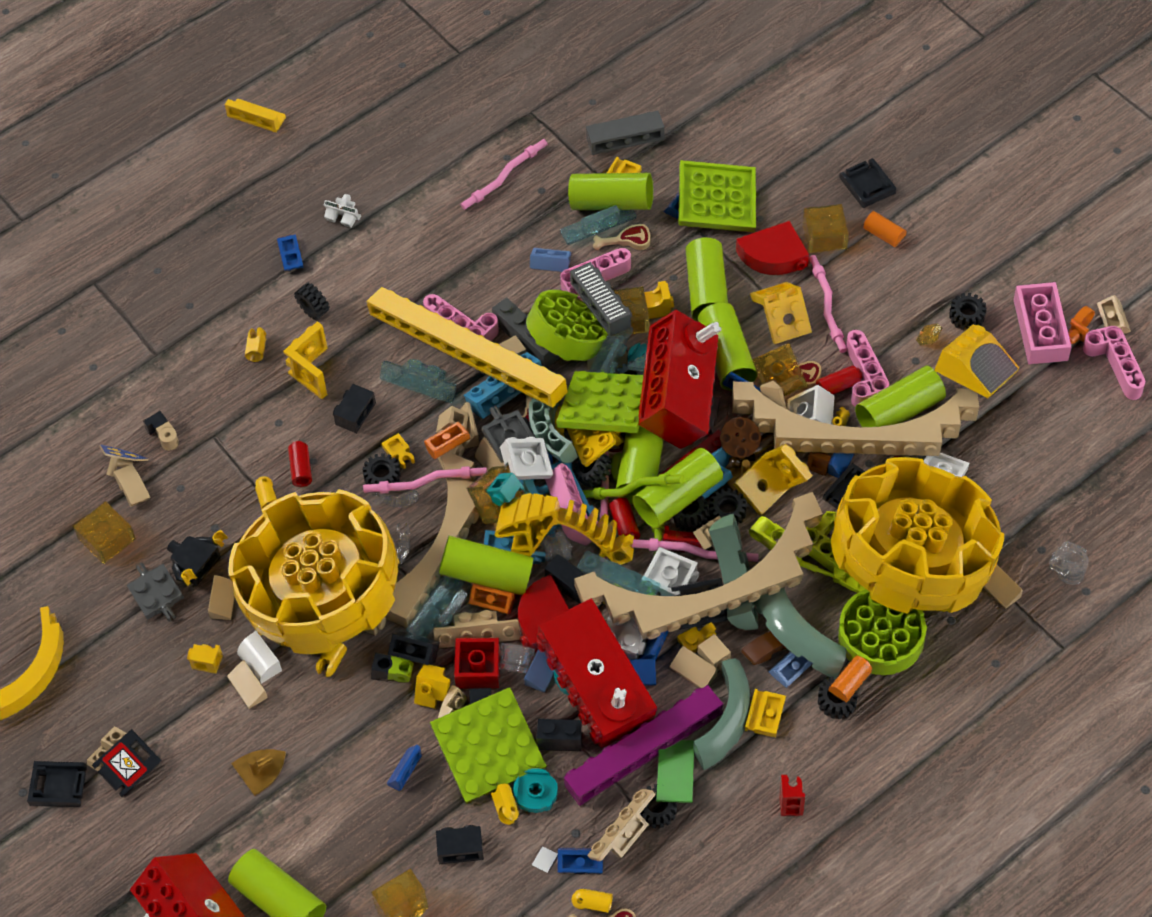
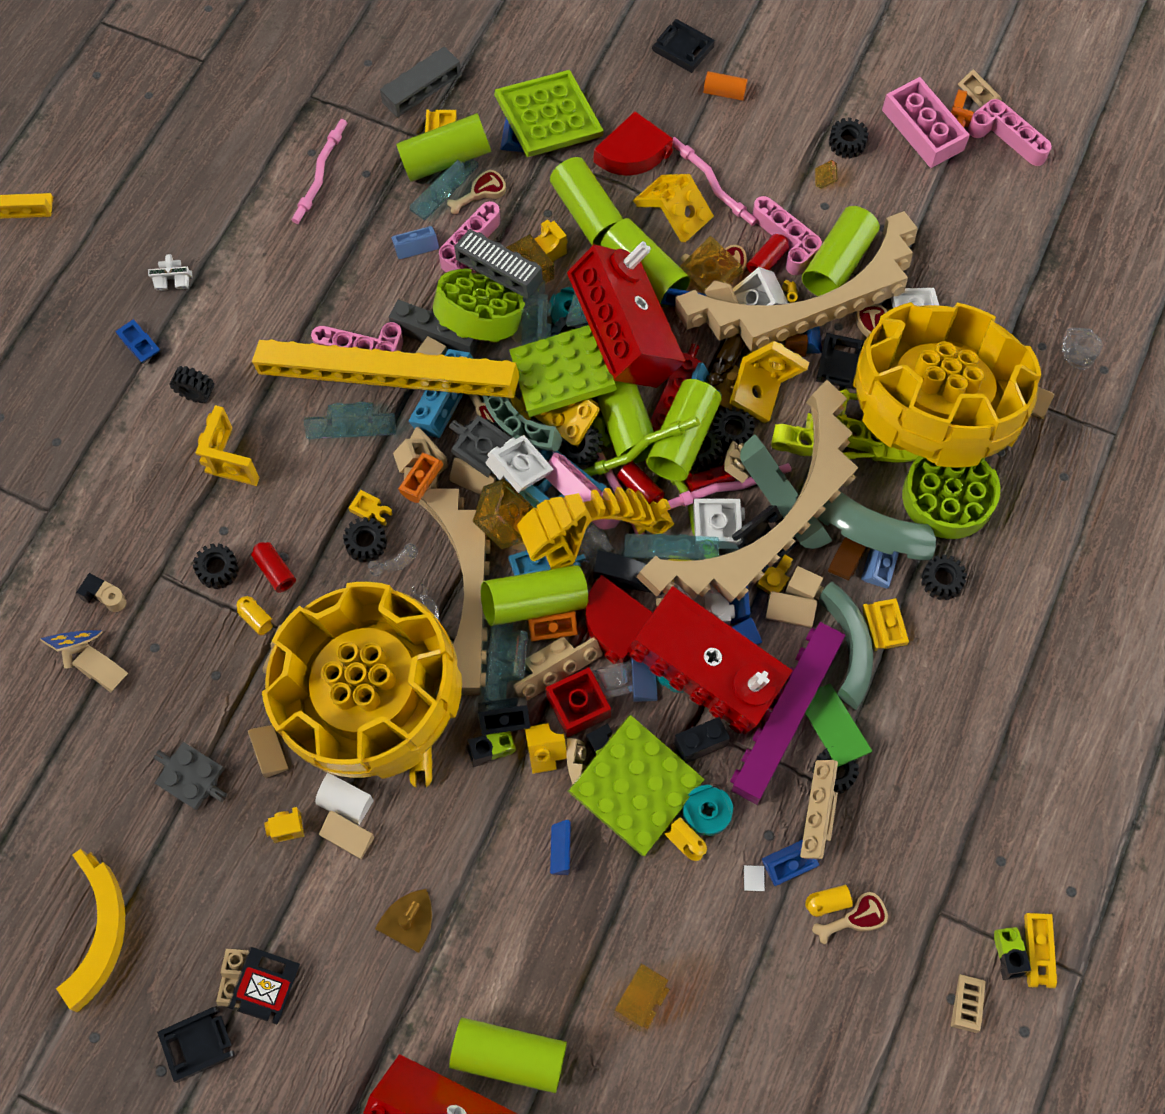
camera: 30 degrees left, 10 degrees up
clear yellow brick [73,501,136,564] -> none
black torso [167,530,228,586] -> none
yellow piece [245,327,266,362] -> none
black brick [333,384,376,434] -> none
bright pink bar [363,466,487,494] -> none
black brick [436,825,484,865] -> none
teal brick [486,473,524,506] -> none
reddish brown plate [720,417,761,458] -> none
red hinge [779,774,805,816] -> none
clear yellow brick [803,204,849,253] -> none
orange brick [829,656,872,703] -> none
yellow slope [934,324,1019,398] -> none
none -> black tyre [193,543,239,589]

